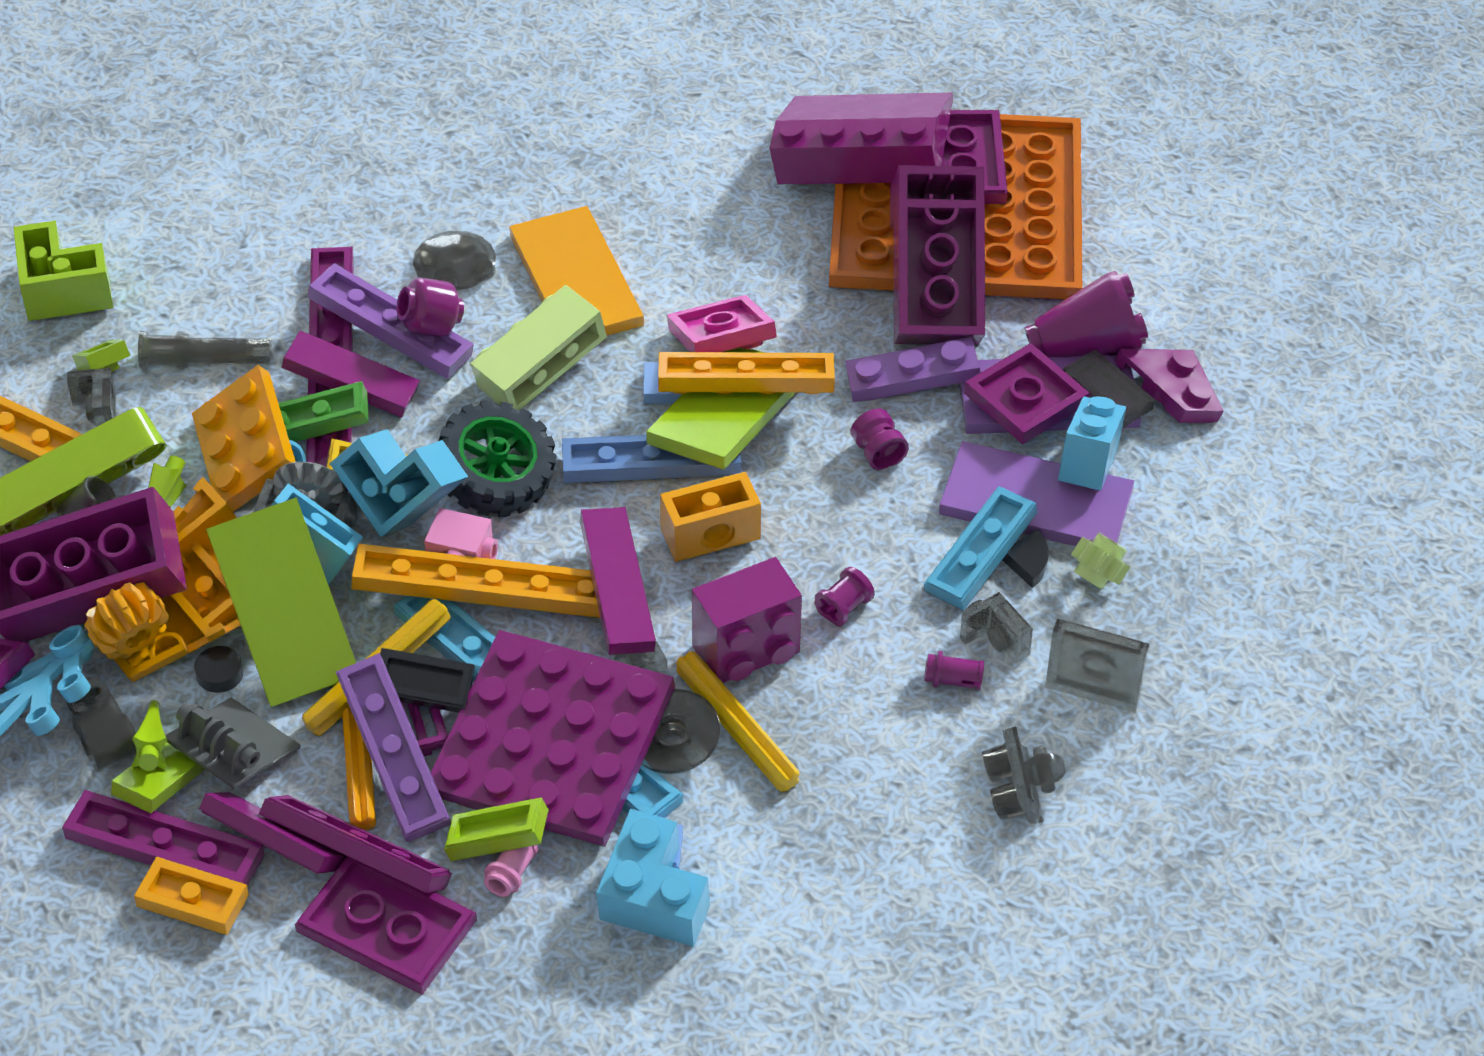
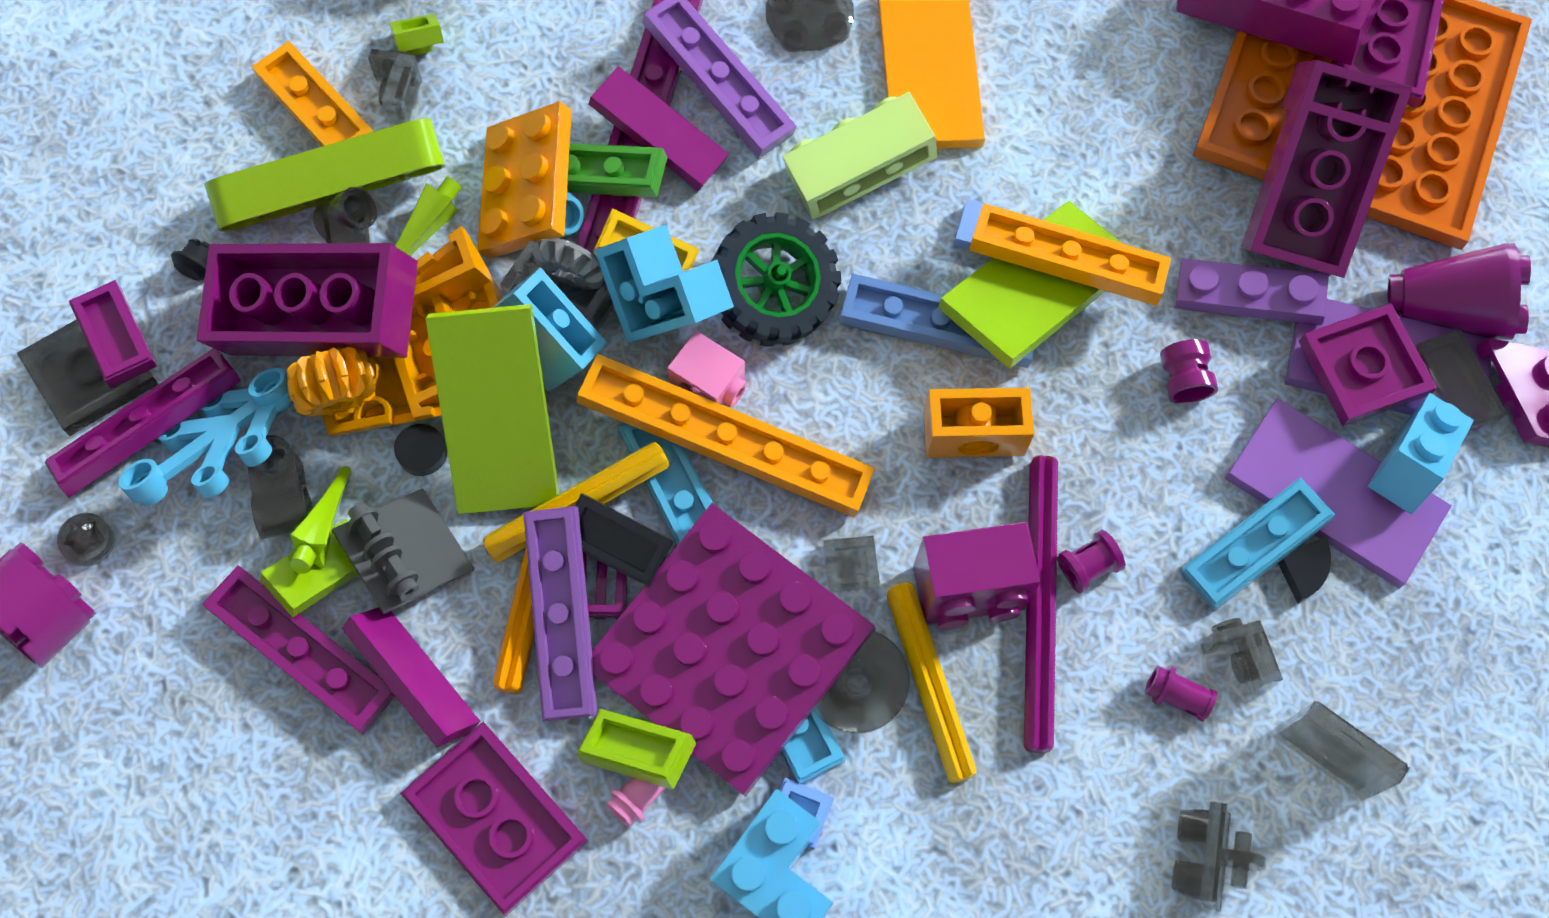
camera: 15 degrees right, 20 degrees up
light orange plate [134,857,249,935] -> none
clear smoke pin [138,331,272,370] -> none
magenta tile [259,795,452,893] -> none
magenta head [397,278,464,337] -> none
magenta tile [580,507,656,655] -> none
dark pink plate [666,295,777,352] -> none
yellowish green gear [1071,532,1130,589] -> none
none -> magenta axle [1024,455,1058,753]

